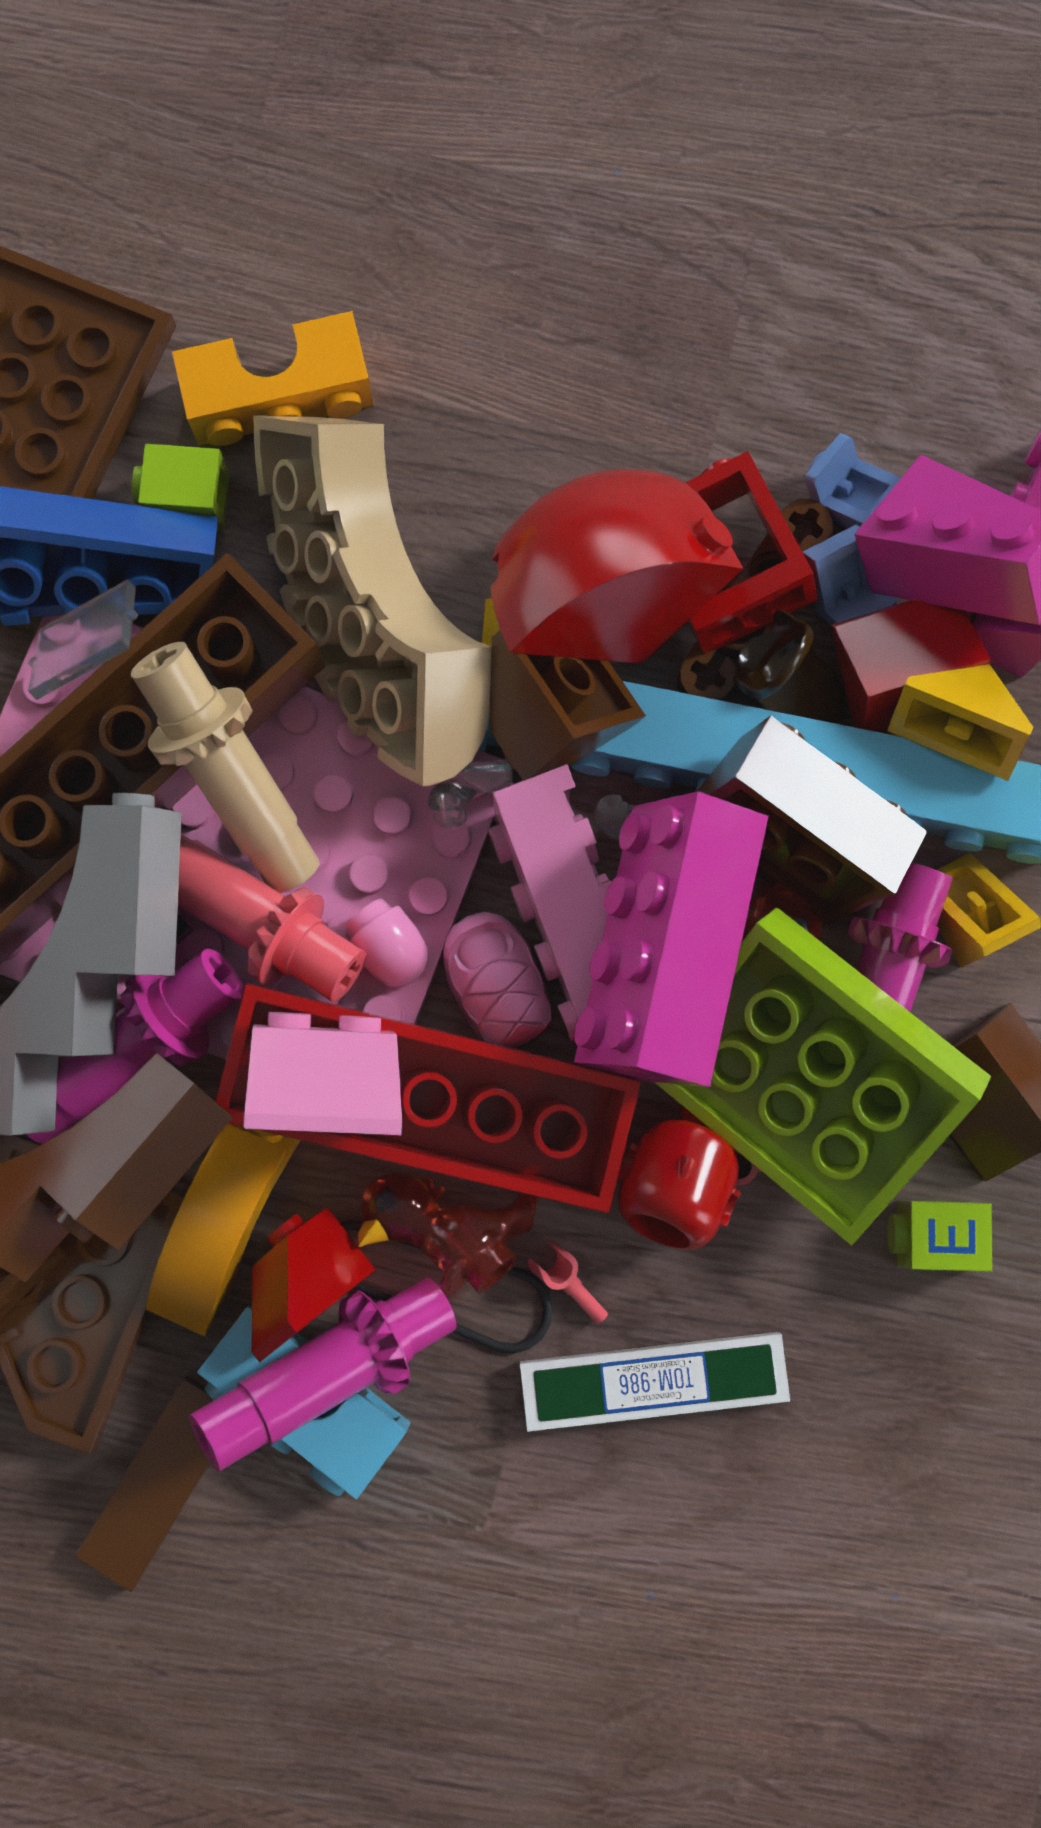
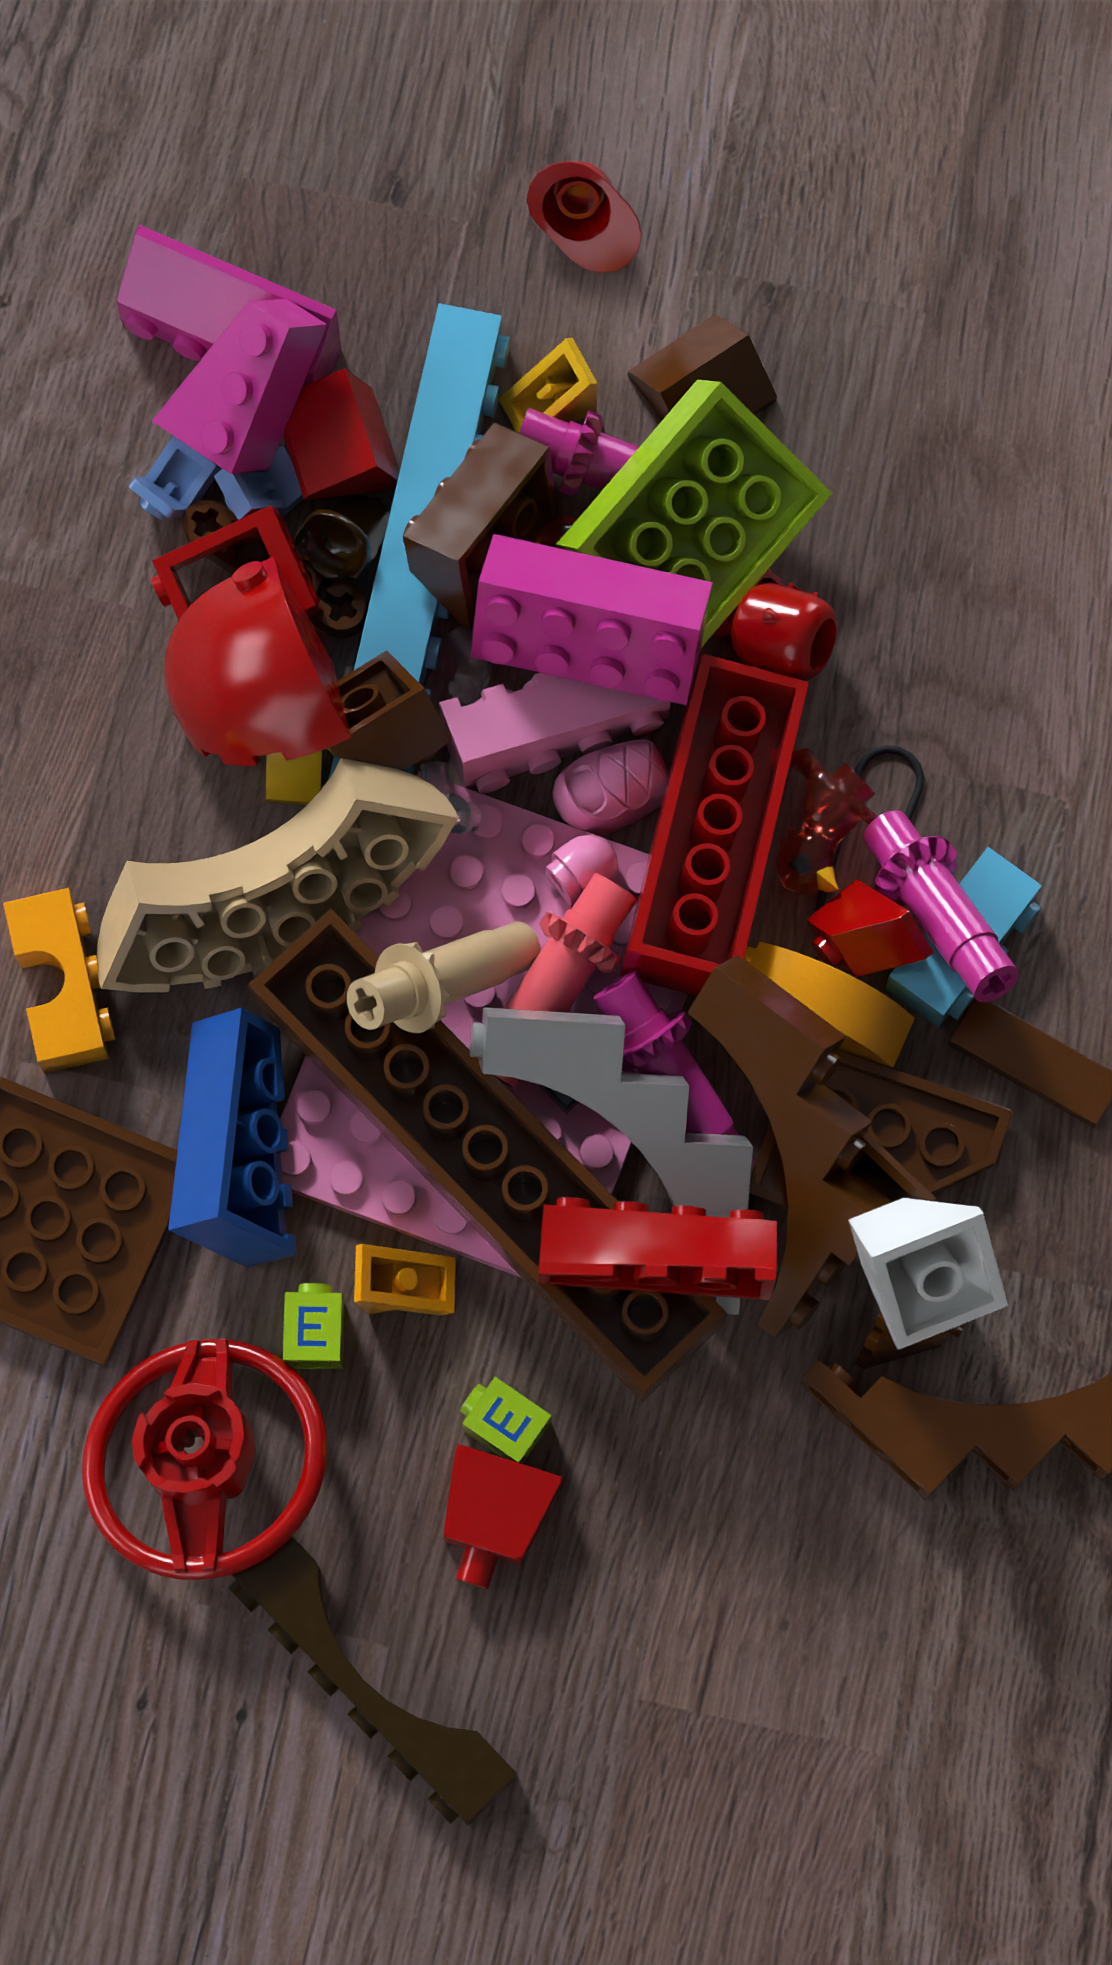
camera: 90 degrees left, 5 degrees down
clear piece [28,579,138,700] -> none
lime brick [132,444,230,531] -> none
bright pink slope [244,1012,402,1135] -> none
tile [520,1332,790,1432] -> none
coral hand [528,1240,608,1324] -> none
yellow slope [887,664,1033,781] -> none
lime brick [887,1200,992,1272] -> none

